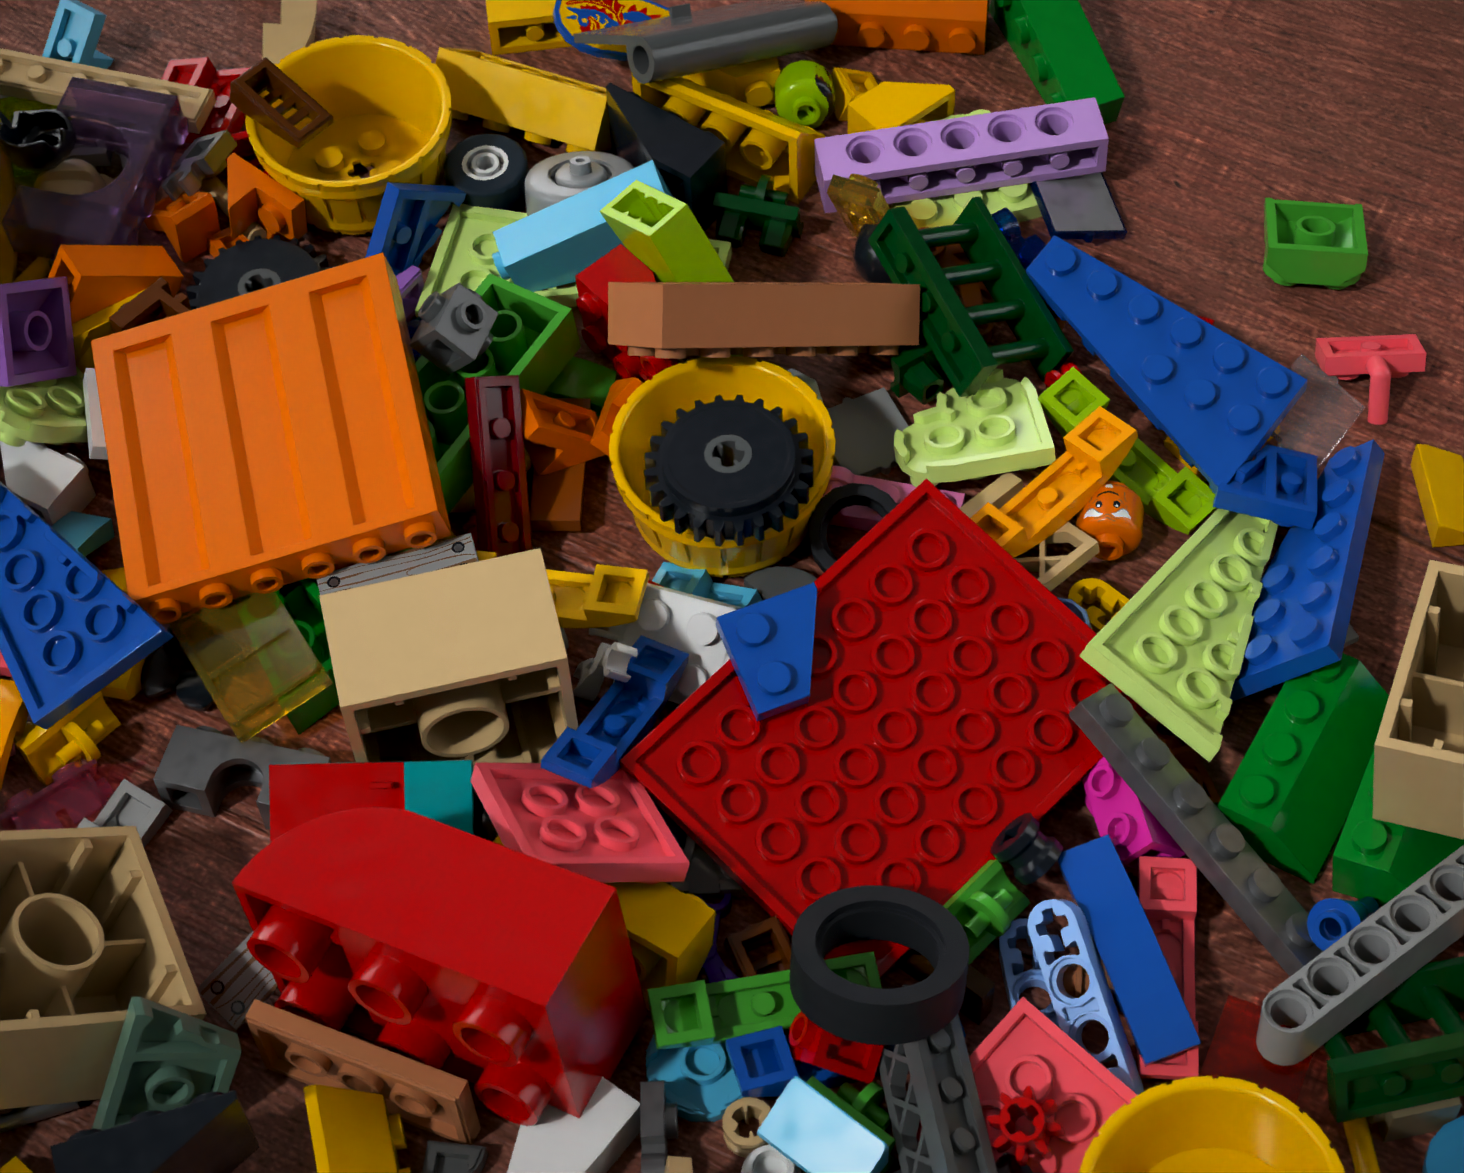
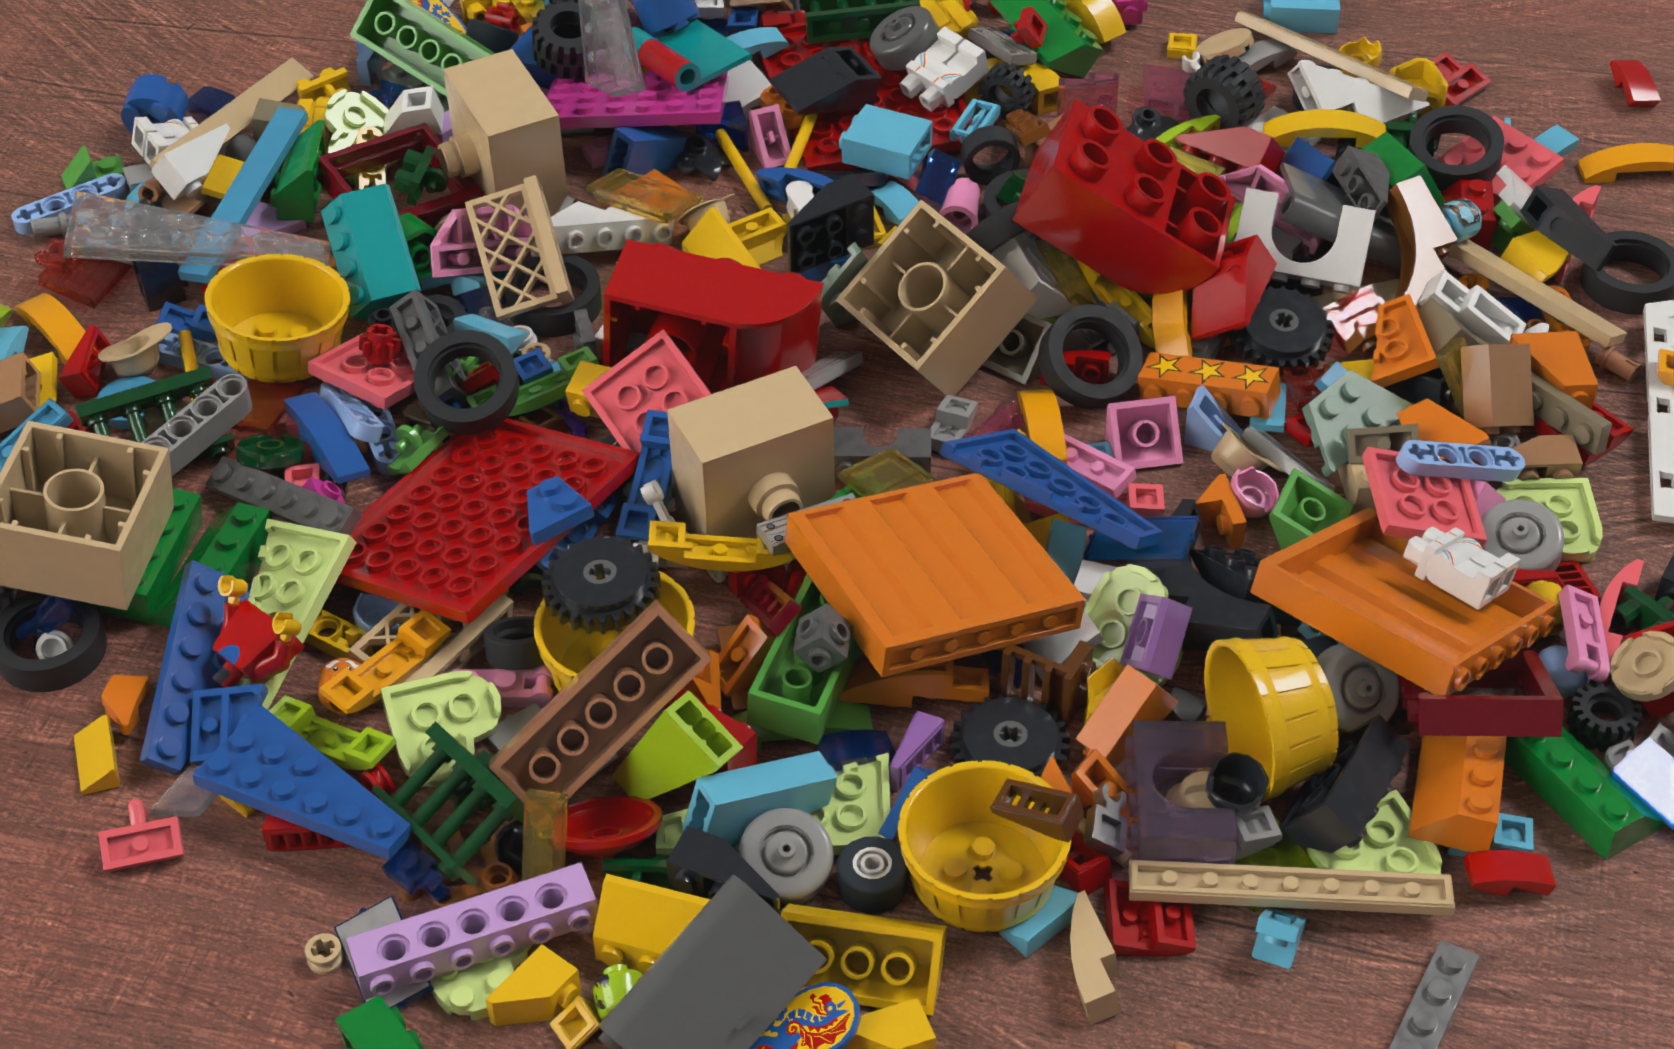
camera: 165 degrees right, 10 degrees down
black wheel [990,813,1063,885] -> none
bright green slope [1263,198,1368,289] -> none
blue cone [1307,897,1380,951] -> none
none -> orange slope [101,674,151,735]
none -> red torso [212,575,305,688]
none -> dark green tile [236,433,305,469]
none -> tan bush [304,933,344,975]
none -> red dish [545,795,663,859]

